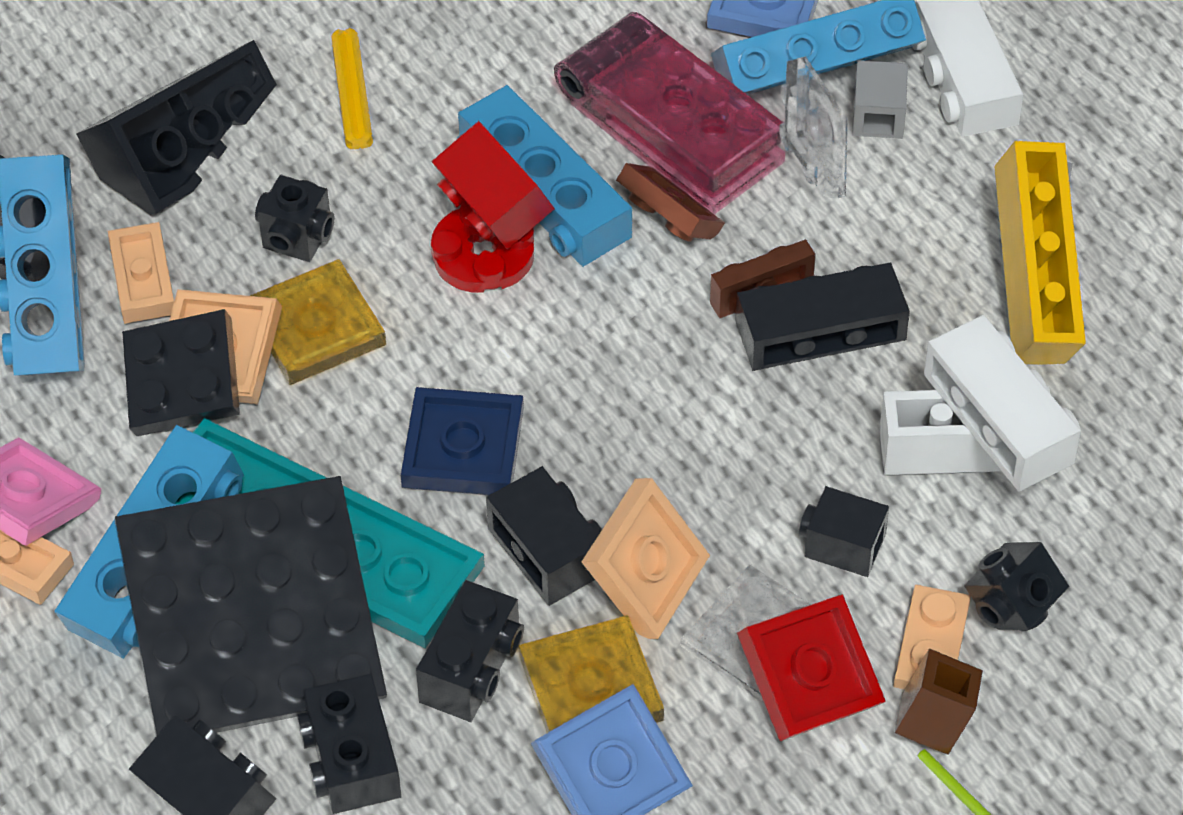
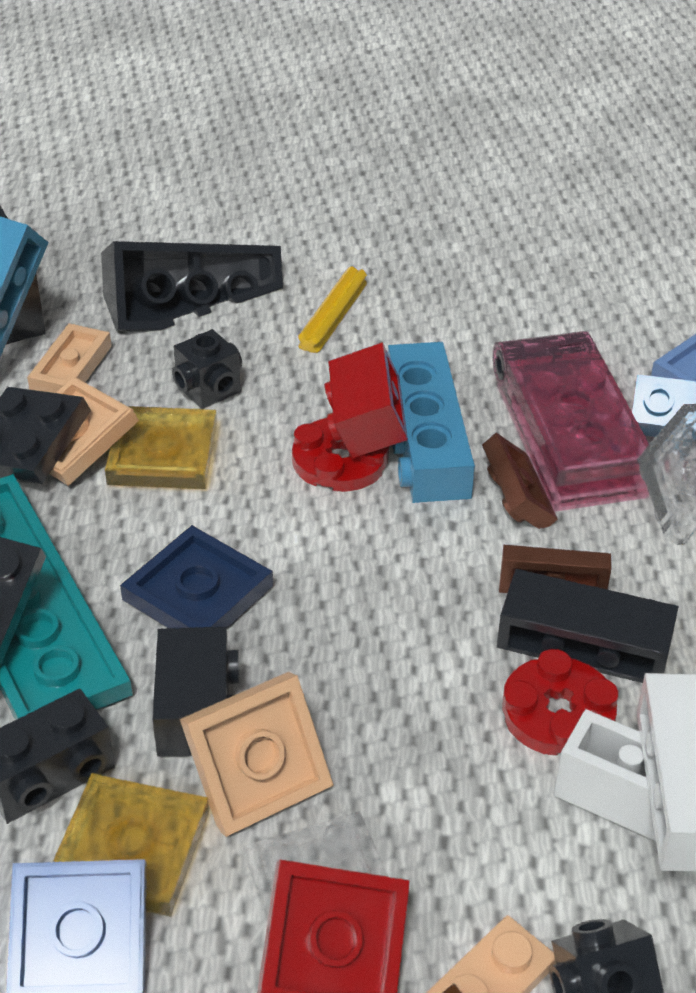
camera: 30 degrees right, 10 degrees down
black brick [799,486,889,577] -> none
none -> red plate [502,649,619,756]

